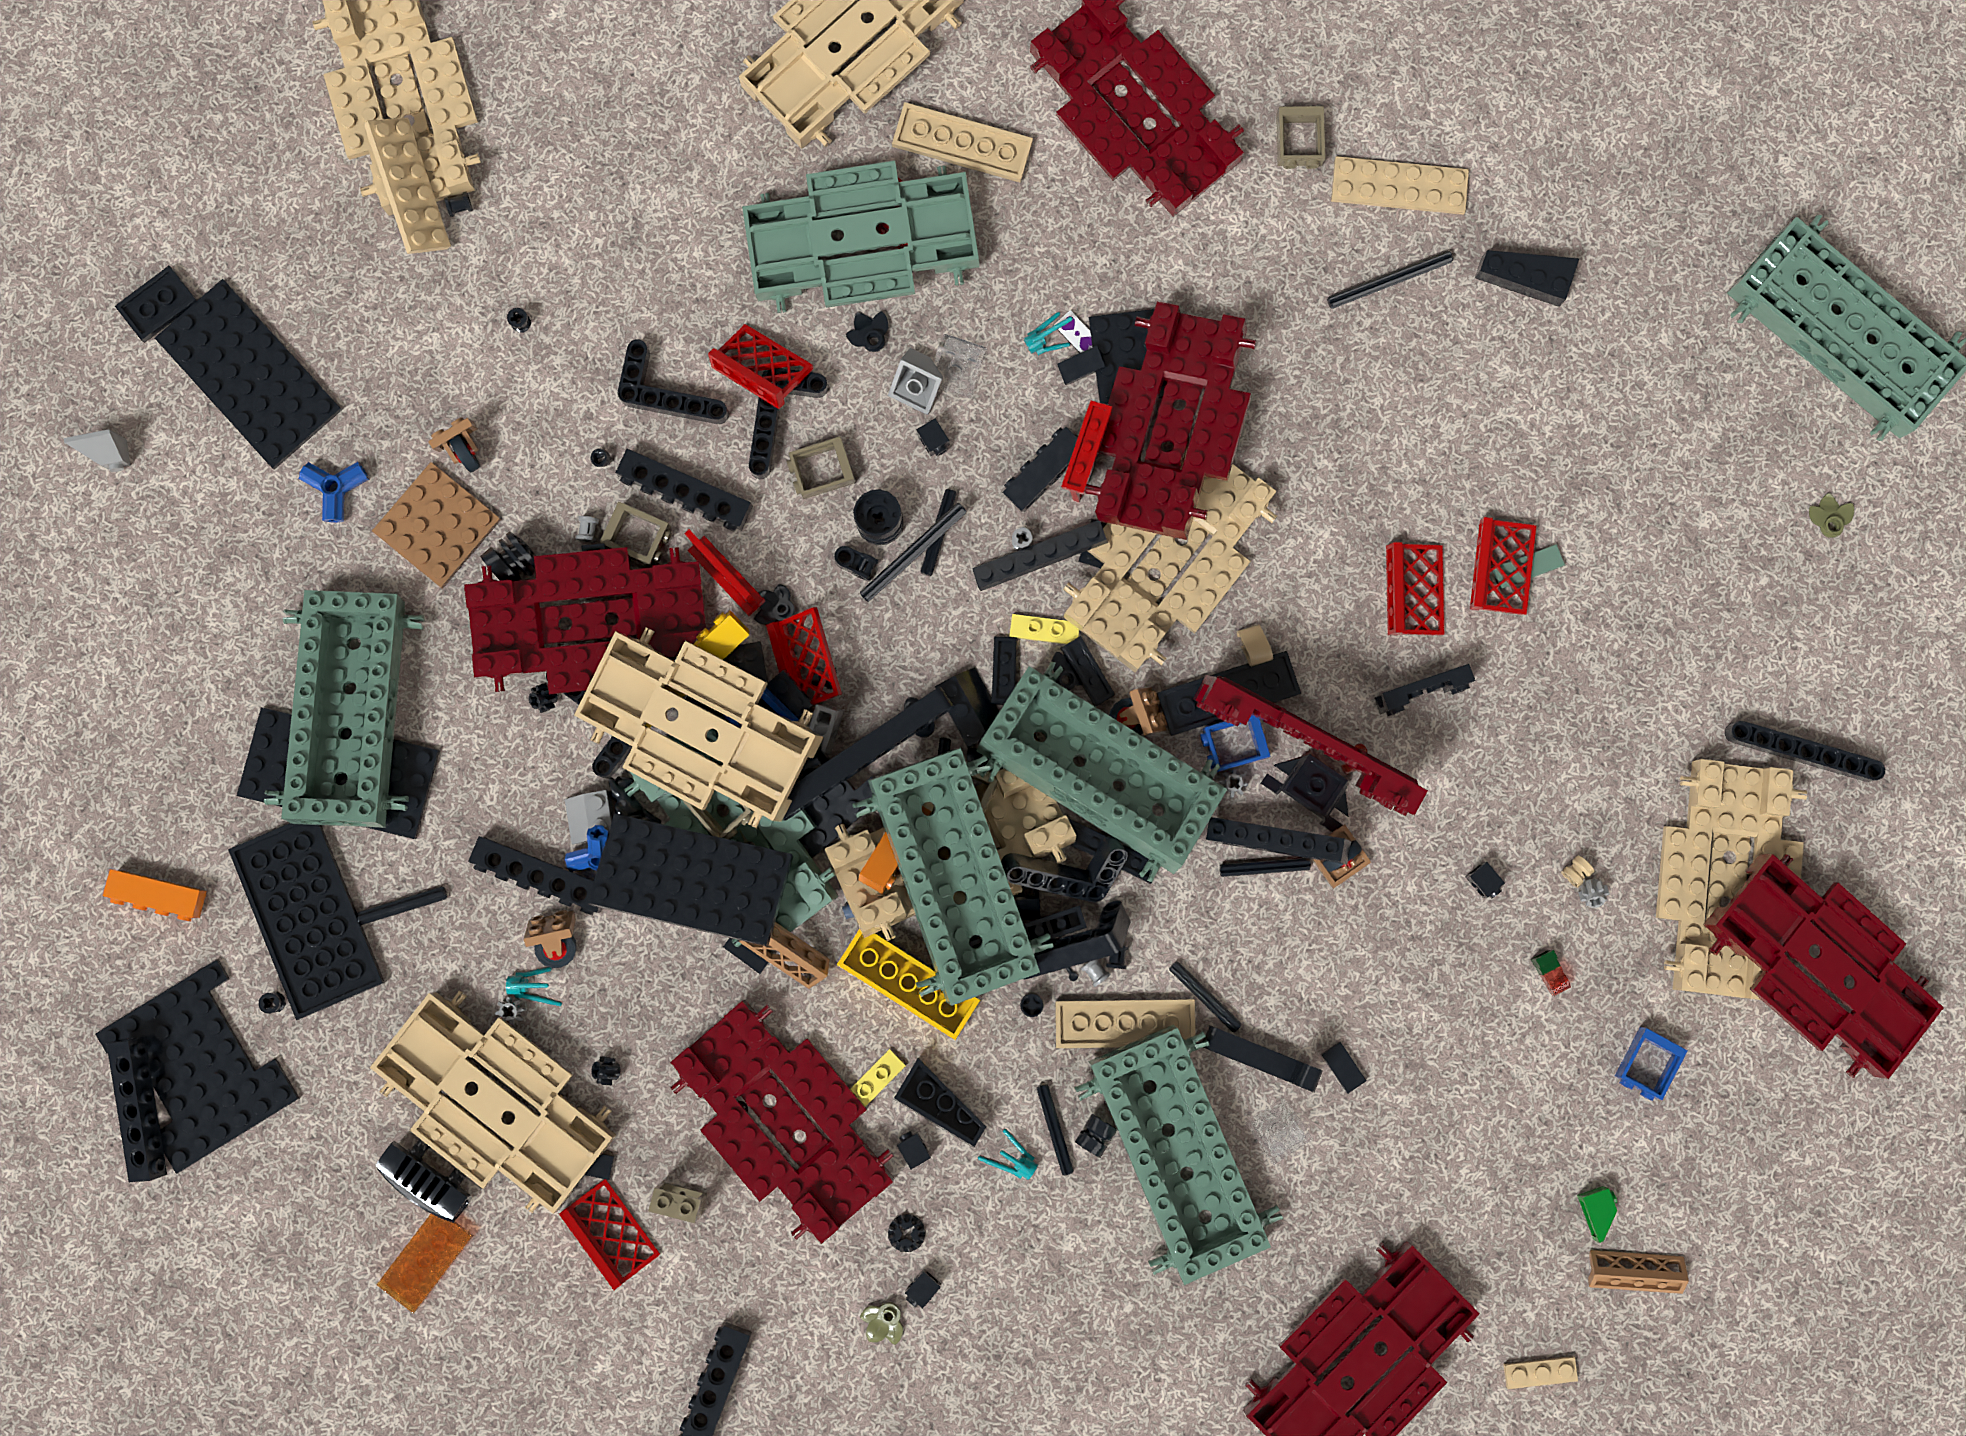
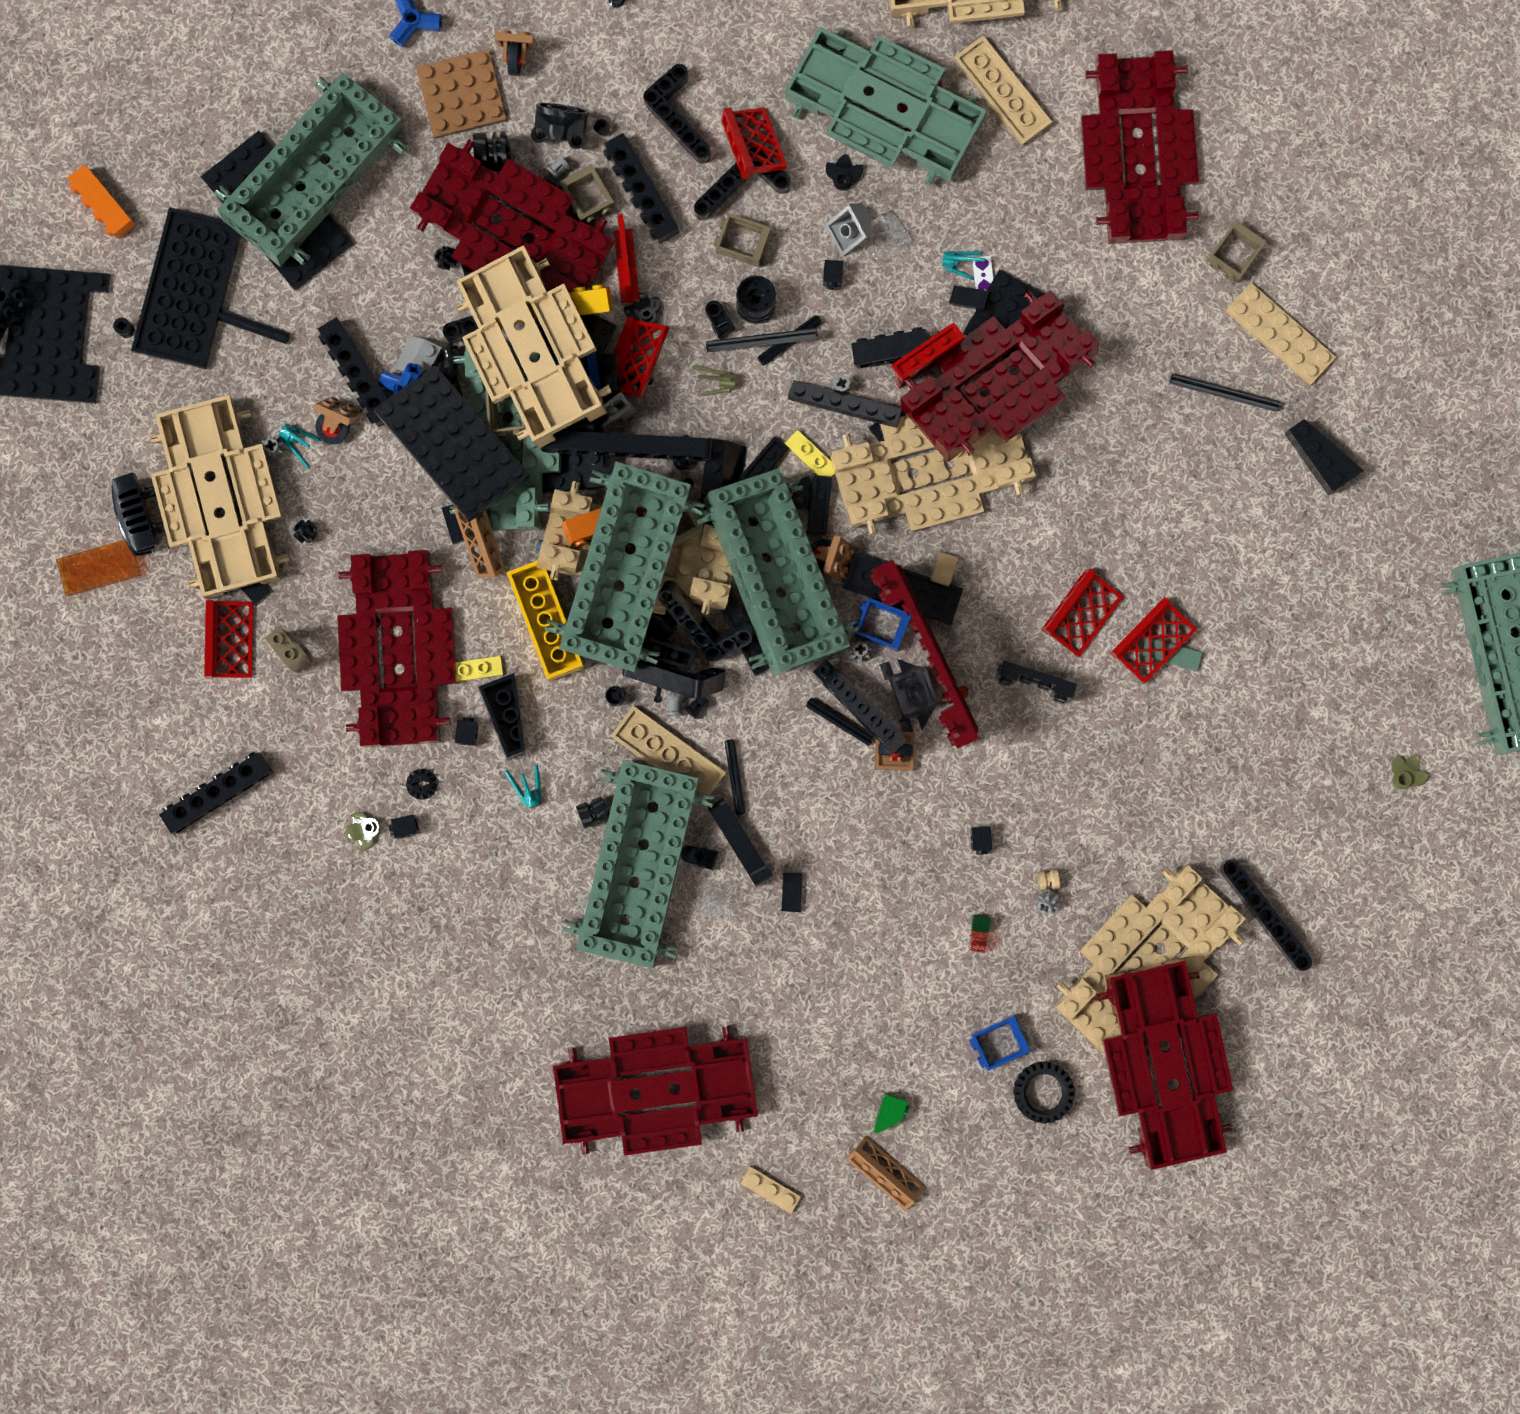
camera: 40 degrees right, 0 degrees up
black axle [1037,1084,1074,1176] -> none
none -> black piece [531,103,589,149]
none -> black piece [681,845,719,871]
none -> olive plant [692,365,735,396]
none -> black tyre [1013,1062,1075,1124]

